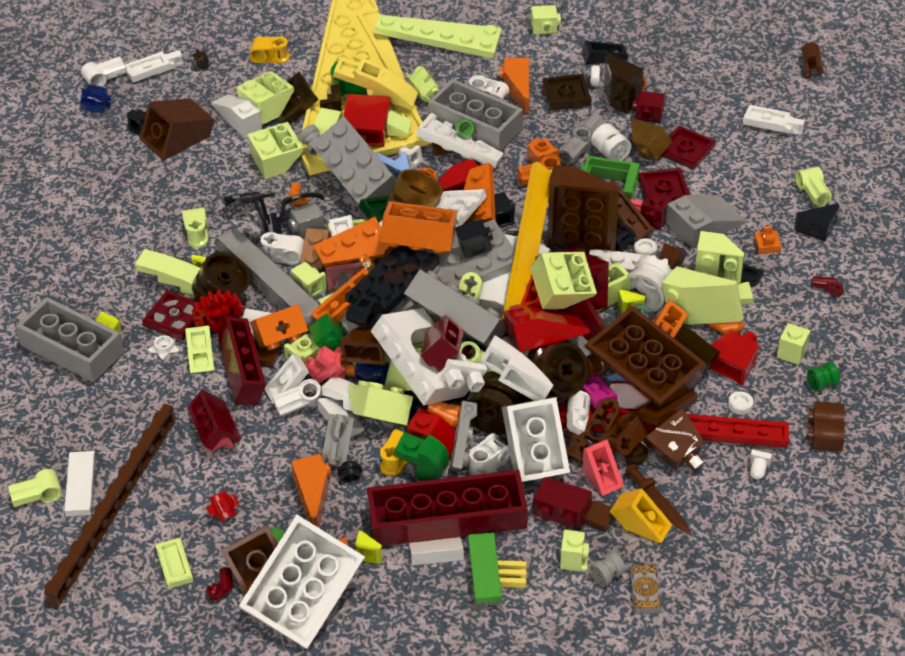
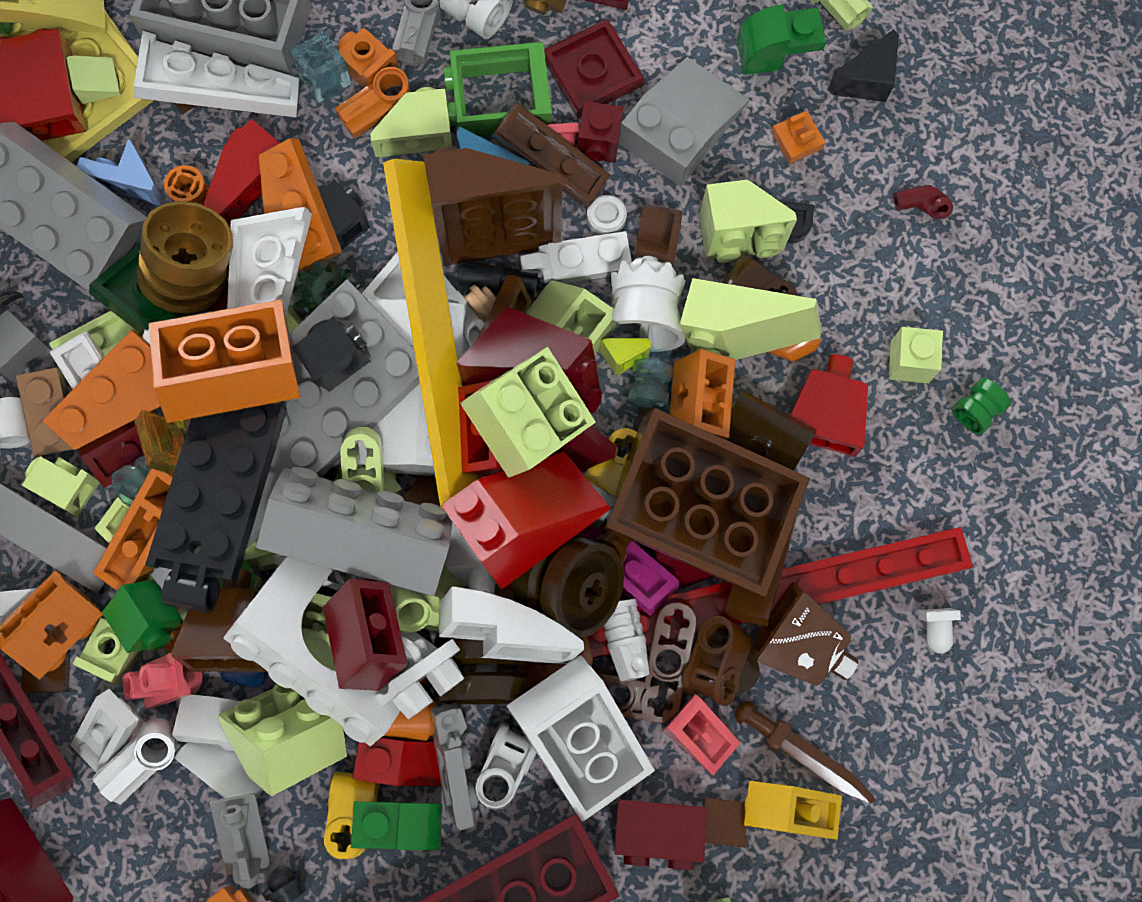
camera: 25 degrees left, 30 degrees up
white piece [398,146,423,169] -> none
bright green hinge [456,119,474,137] -> none
black bush [615,226,637,252] -> none
white tile [728,392,753,415] -> none
yellowish green tile [738,282,753,305] -> none
reddish brown brick [807,401,845,452] -> none
none -> clear light blue brick [290,31,351,103]
none -> green brick [736,4,826,75]

